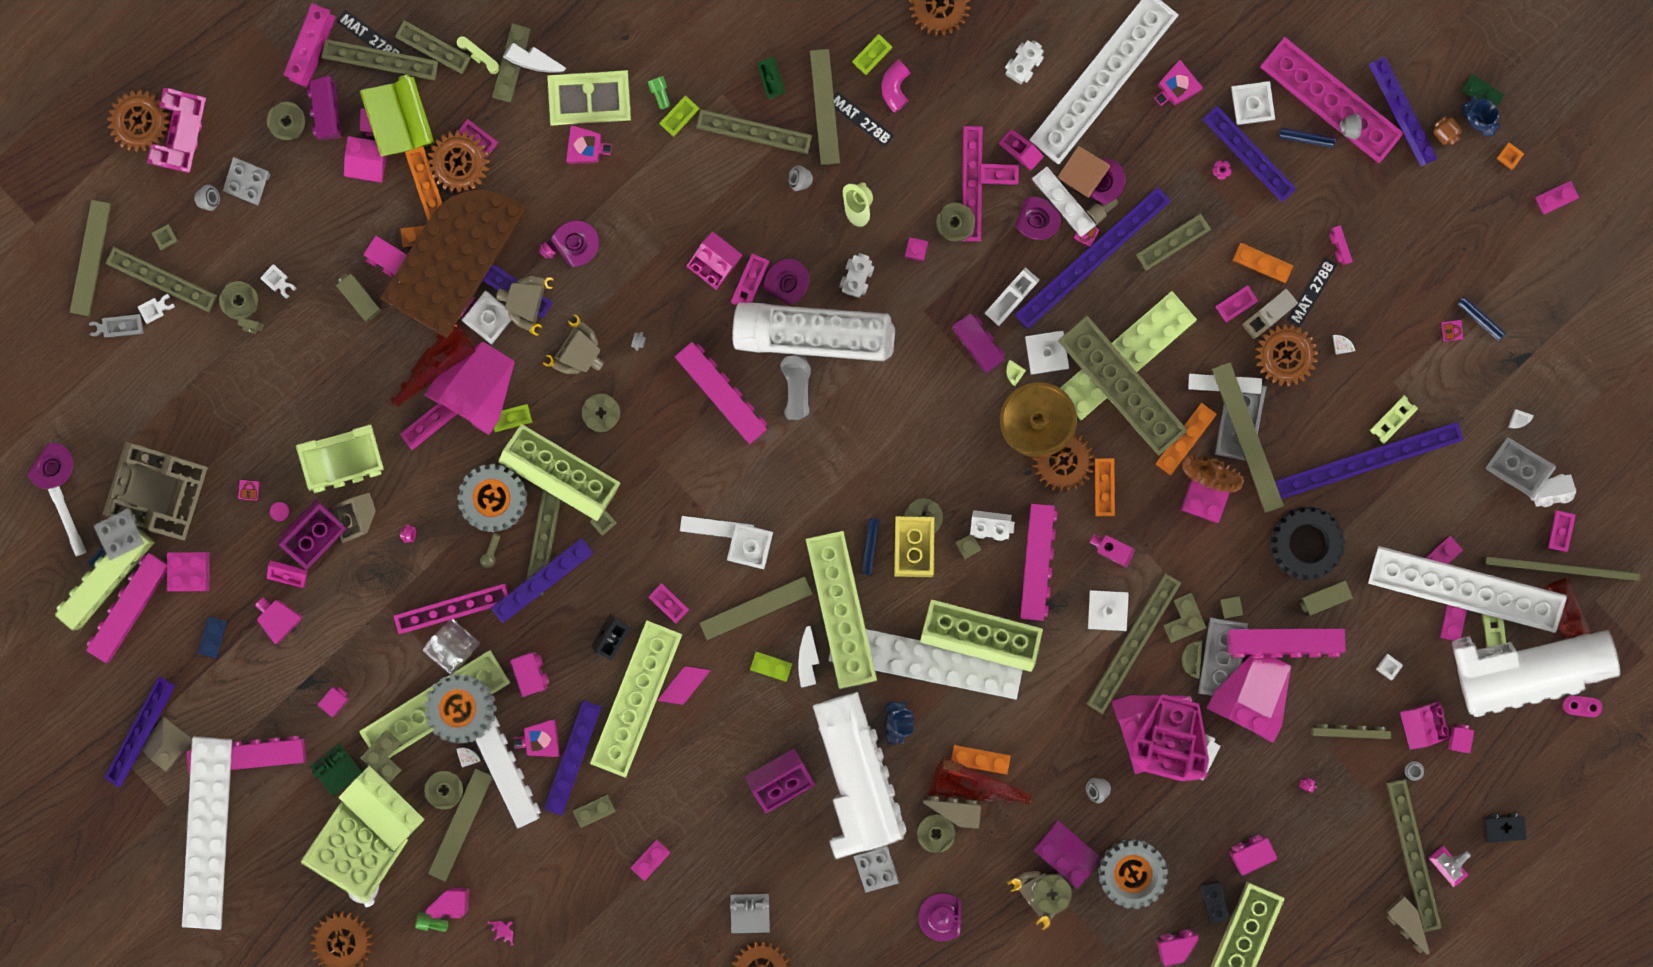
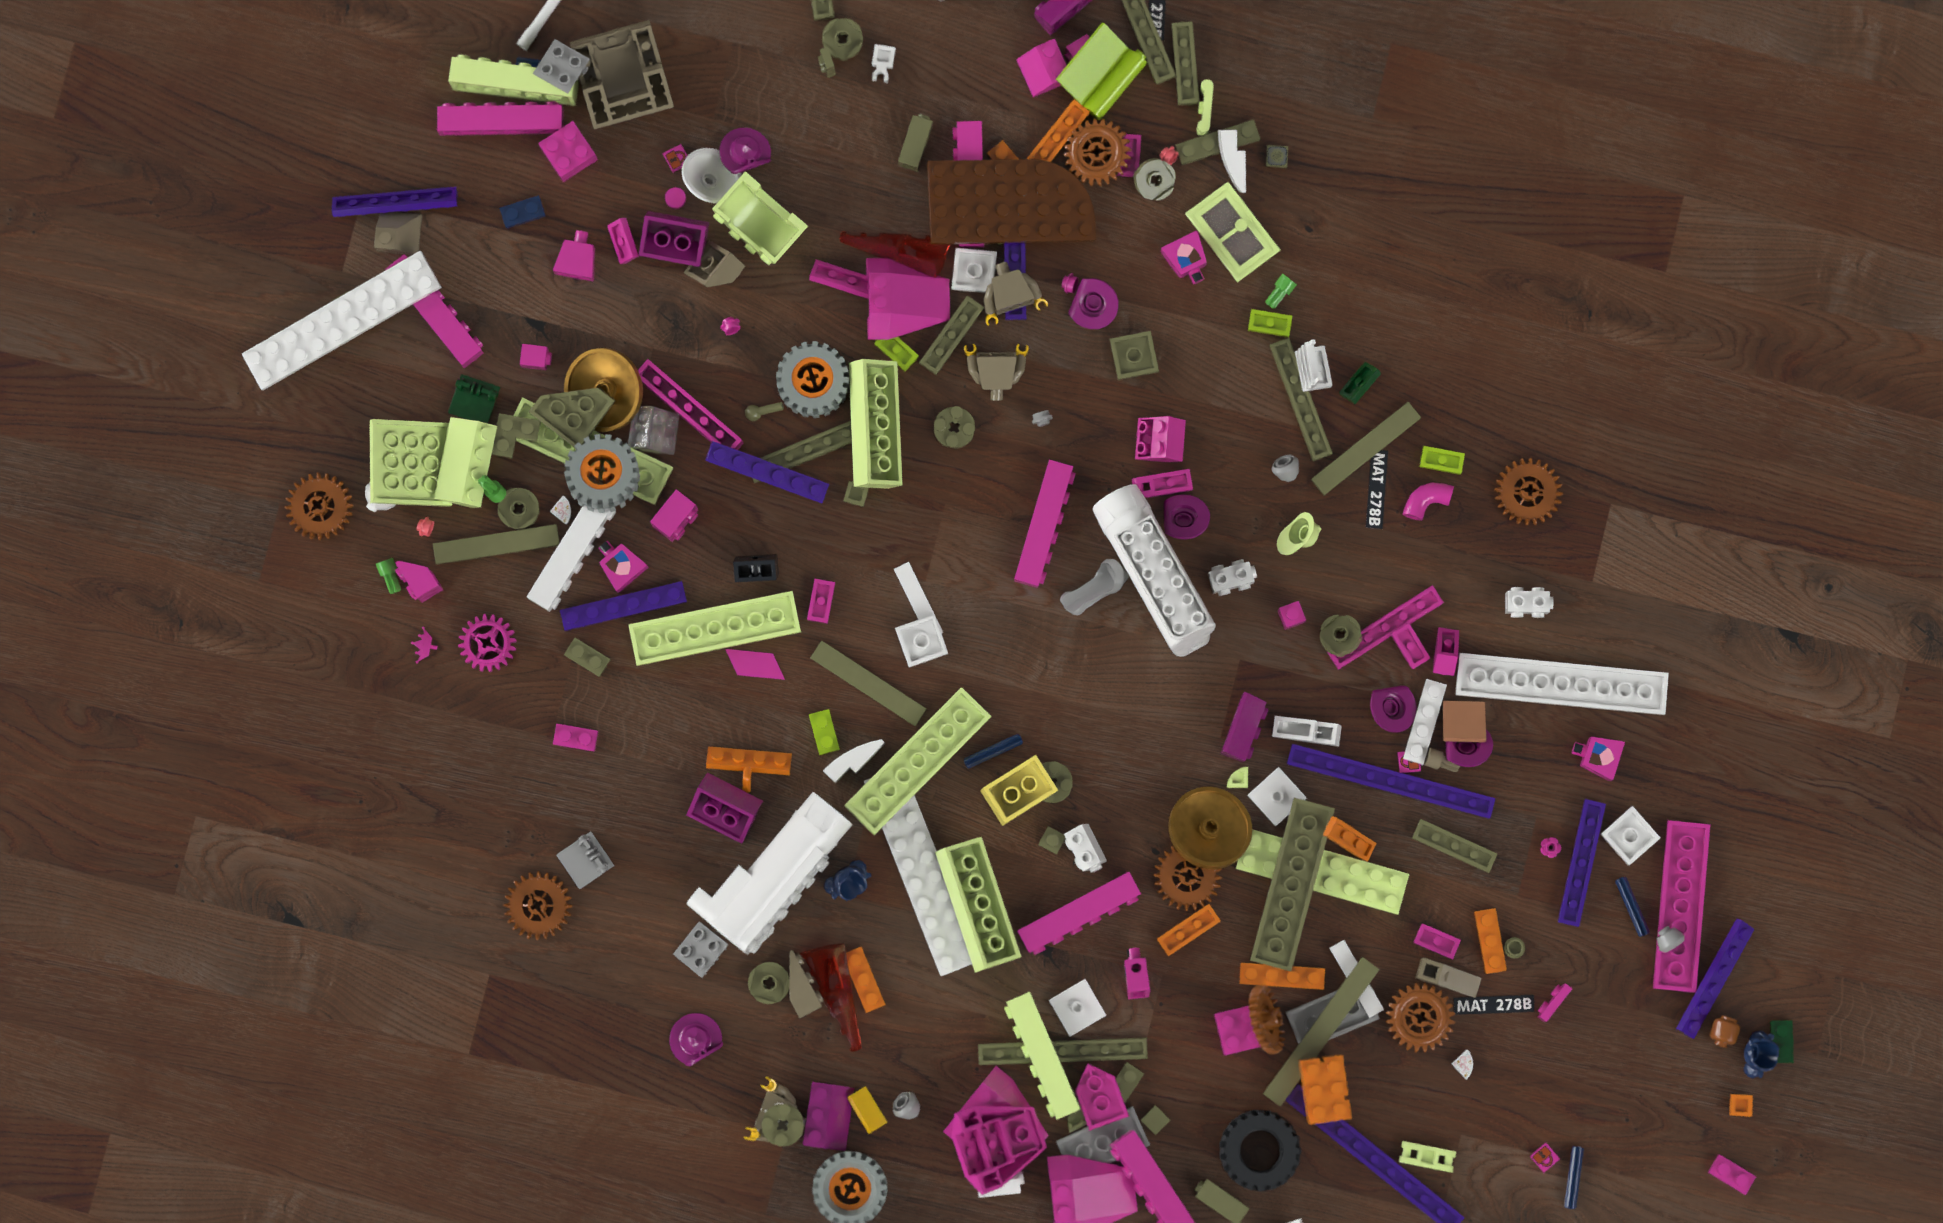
camera: 55 degrees right, 5 degrees down
none -> coral plate [417,517,434,537]
none -> dark pink gear [458,614,517,672]
none -> bright green piece [478,475,506,503]
none -> olive plate [529,388,616,448]
none -> pearl gold dish [564,348,643,432]
none -> white dish [682,148,742,204]
none -> orange plate [706,746,792,793]
none -> magenta hat [719,128,771,174]
none -> yellow tile [847,1086,888,1134]
none -> olive plate [919,296,984,375]
none -> yellowish green brick [1004,992,1080,1119]
none -> dark pink tile [1075,1064,1129,1131]
none -> olive plate [1110,331,1159,380]
none -> plate [1133,158,1176,200]
none -> coral plate [1160,146,1178,165]
none -> tile [1266,145,1288,168]
none -> white plate [1295,339,1333,392]
none -> orange piece [1298,1054,1352,1124]
none -> orange plate [1323,816,1377,862]
none -> olive plate [1504,937,1525,959]

